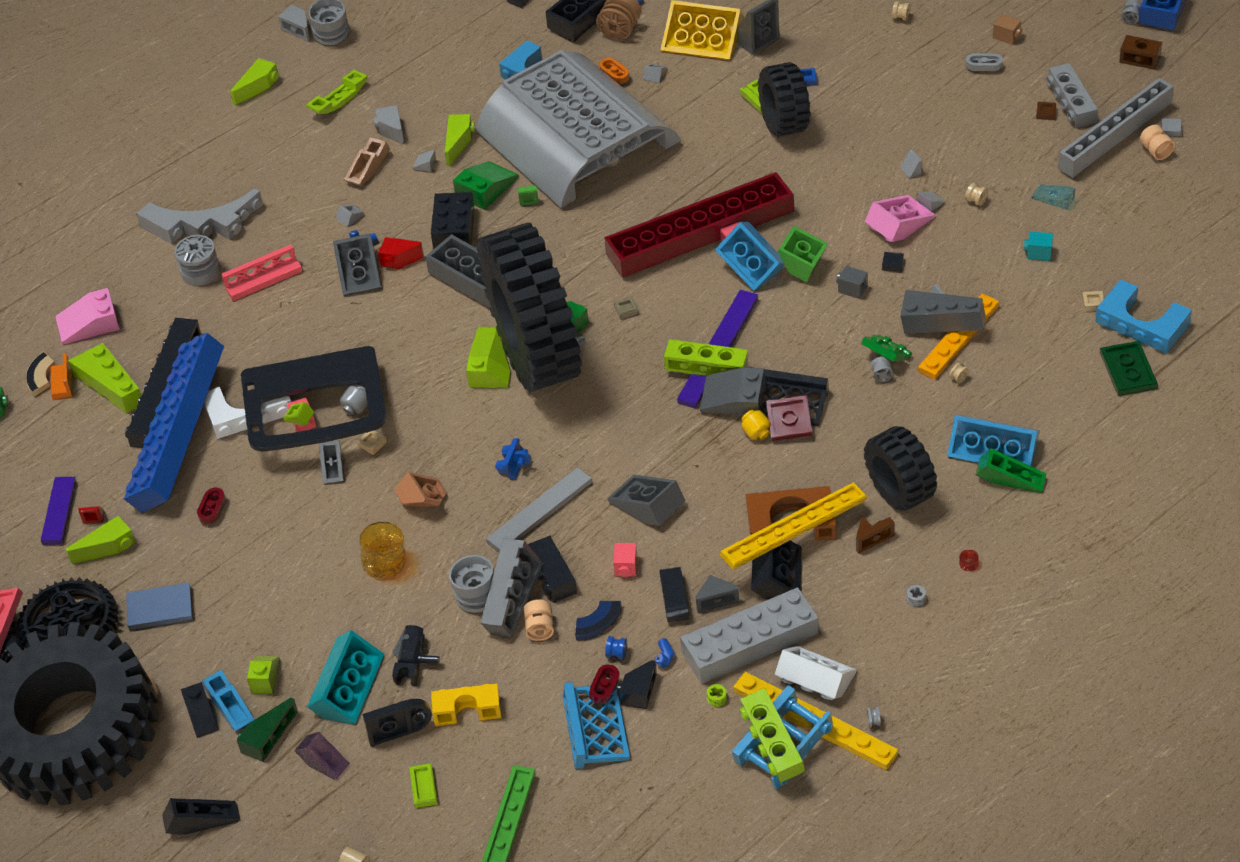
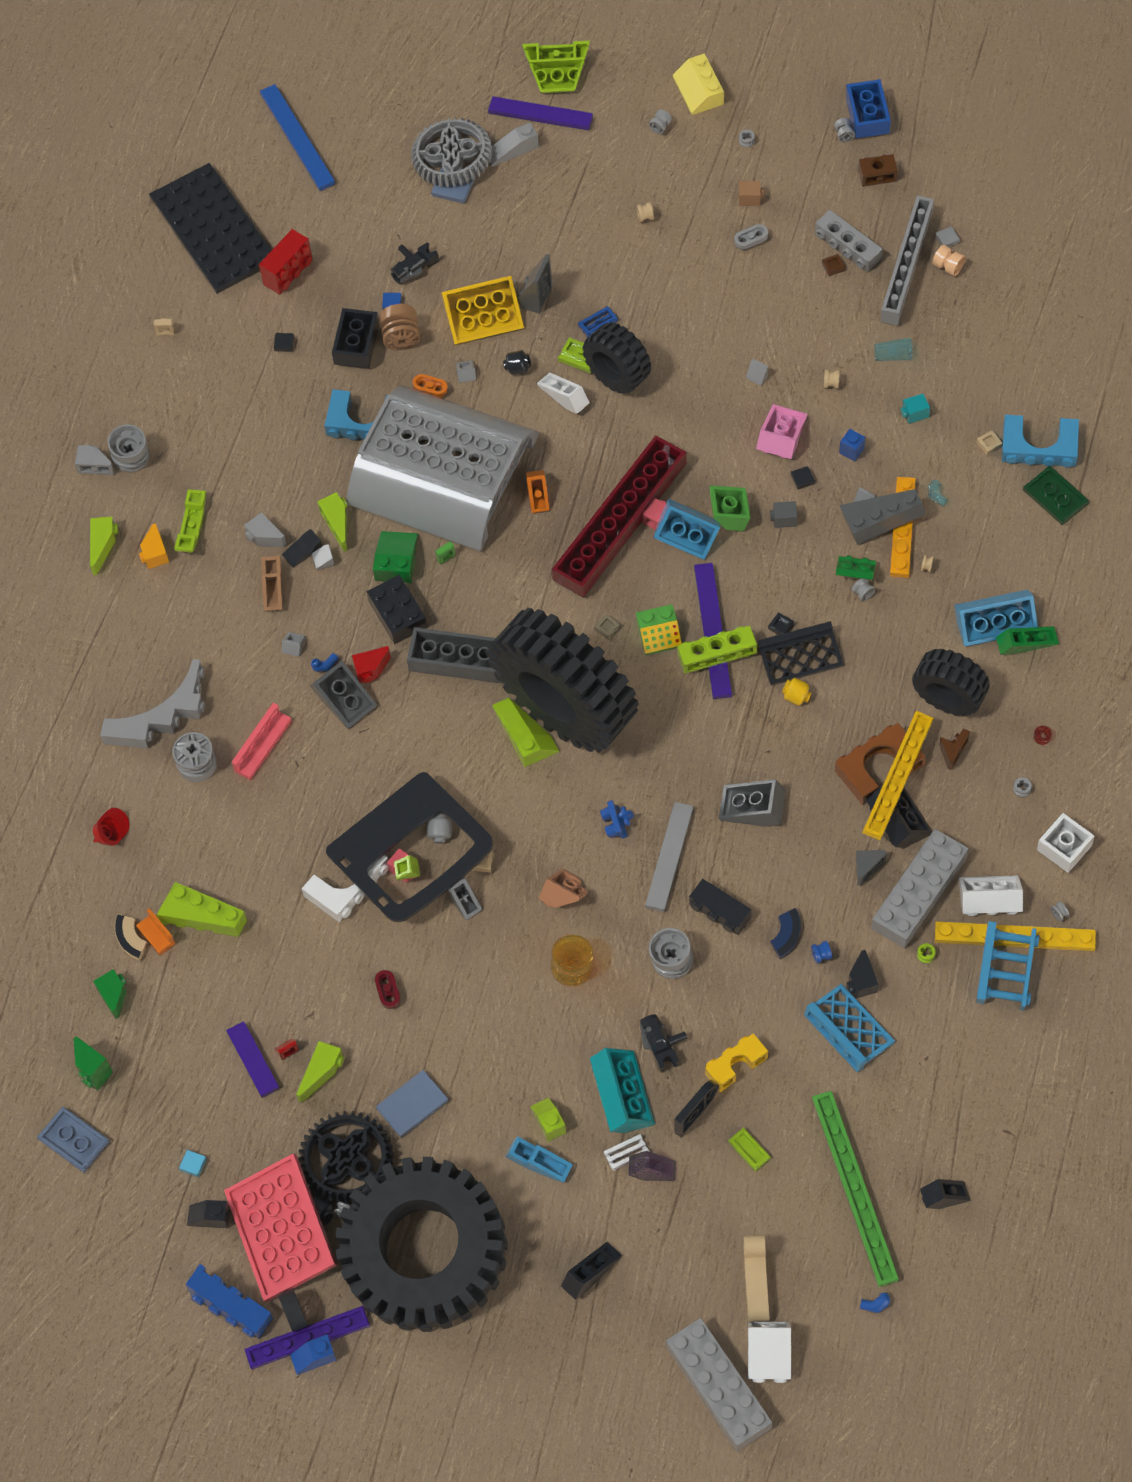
camera: 30 degrees left, 15 degrees up
bright pink slope [56,288,120,345] -> none
blue brick [124,333,224,513] -> none
black brick [125,317,201,448] -> none
black slope [181,682,218,738] -> none
dark green slope [237,698,298,762] -> none
dark grey wedge [481,538,544,637] -> none
light nougat wheel [524,600,554,641] -> none
dark red plate [589,664,620,704] -> none
coral brick [613,543,637,577] -> none
blue arm [655,638,675,667] -> none
black beam [659,567,689,622] -> none
dark grey slope [700,367,766,415] -> none
lime brick [739,688,805,783] -> none
plate [766,395,813,441] -> none
light grey slope [918,191,945,212] -> none
none -> red piece [93,808,130,846]
none -> light orange slope [139,523,169,569]
none -> black slope [282,529,323,568]
none -> black head [503,350,531,375]
none -> orange slope [525,470,550,513]
none -> white slope [537,373,589,414]
none -> white tile [604,1134,649,1171]
none -> slope [636,604,682,655]
none -> black tile [768,612,794,635]
none -> blue brick [839,429,865,462]
none -> clear light blue arm [928,480,948,507]
none -> white brick [1037,813,1094,873]

